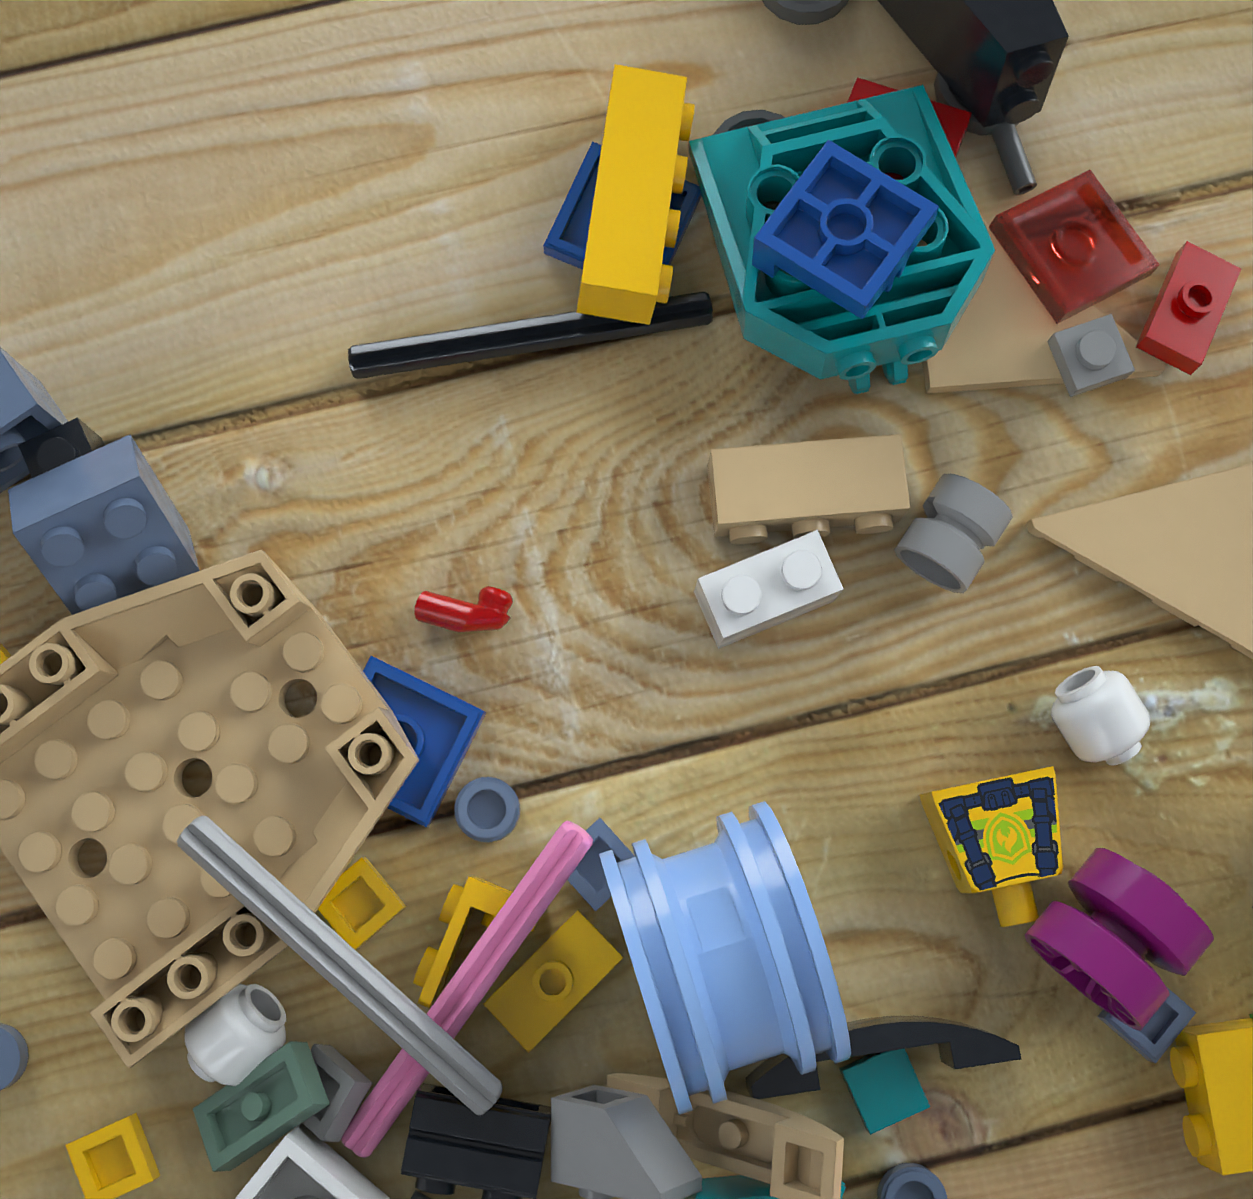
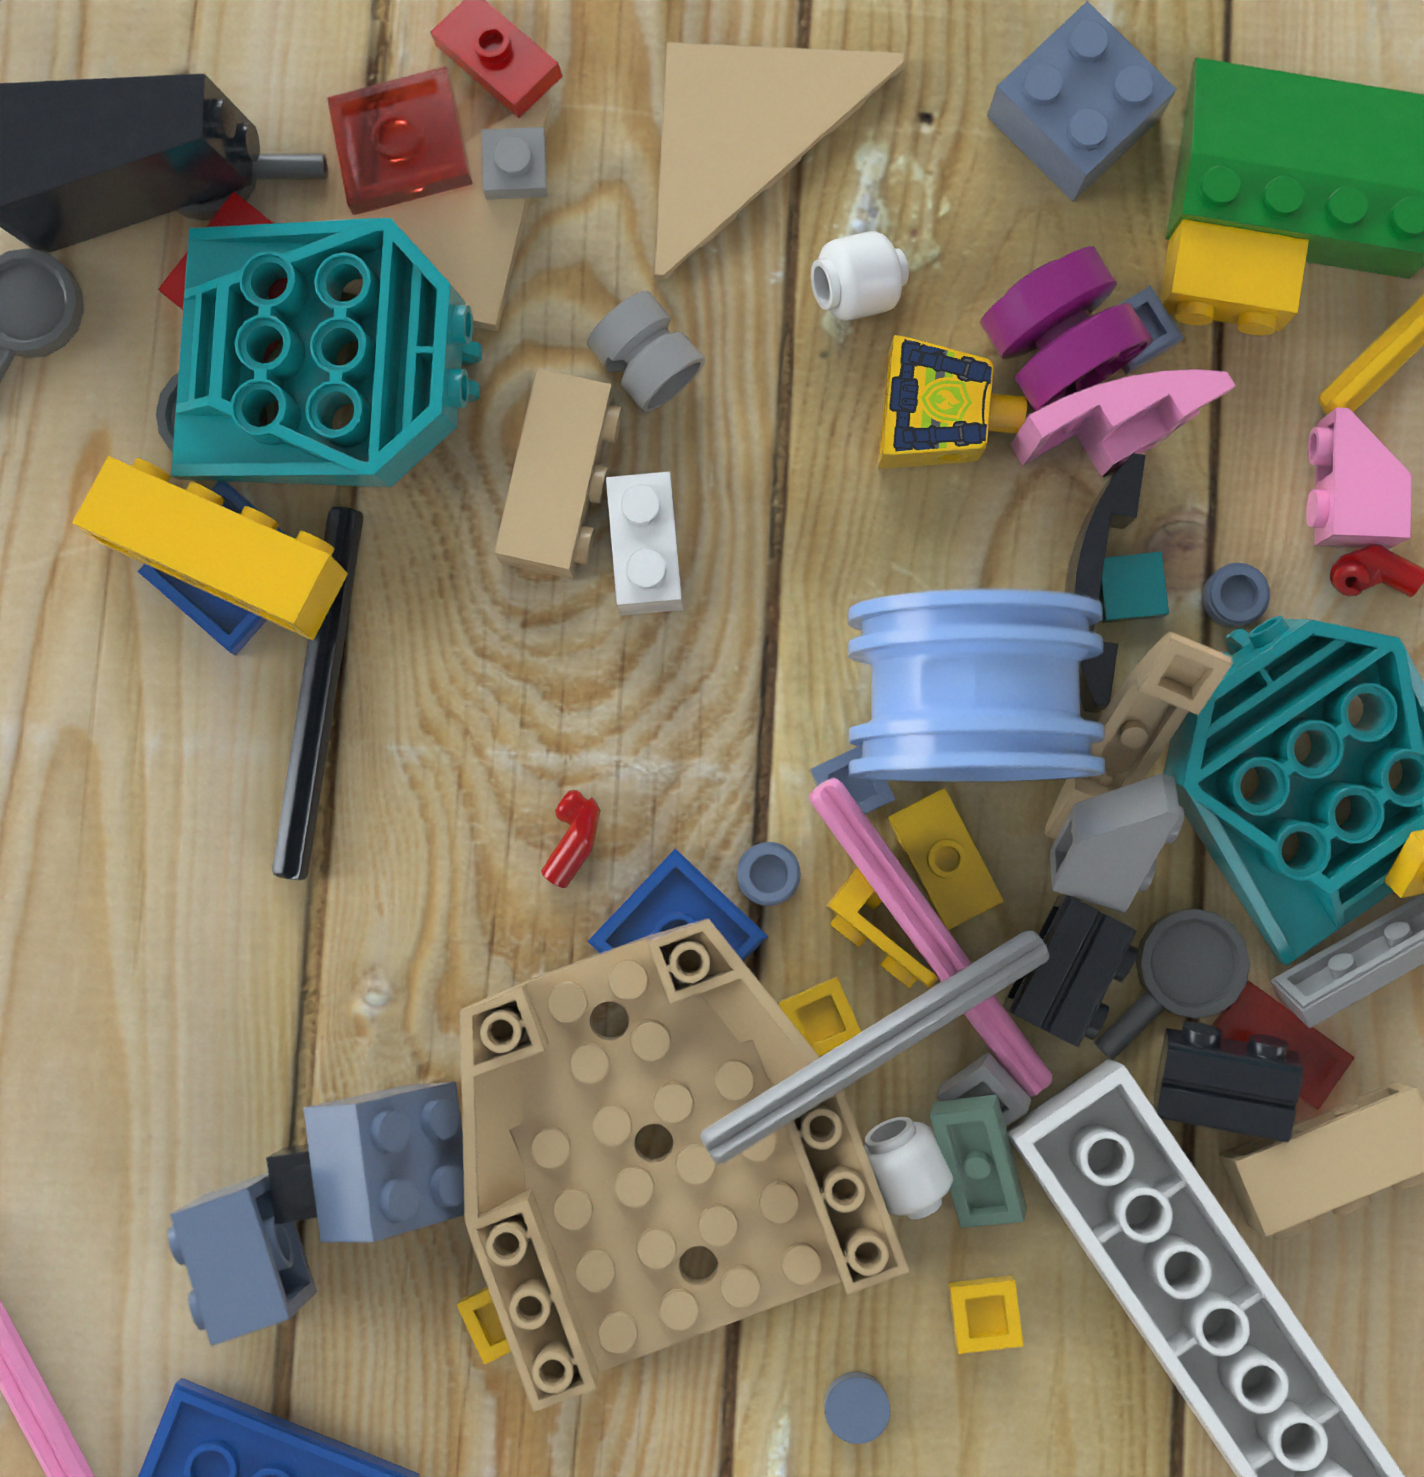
camera: 65 degrees left, 5 degrees up
blue piece [752,140,939,320] -> none
none -> bright pink slope [1010,370,1236,477]

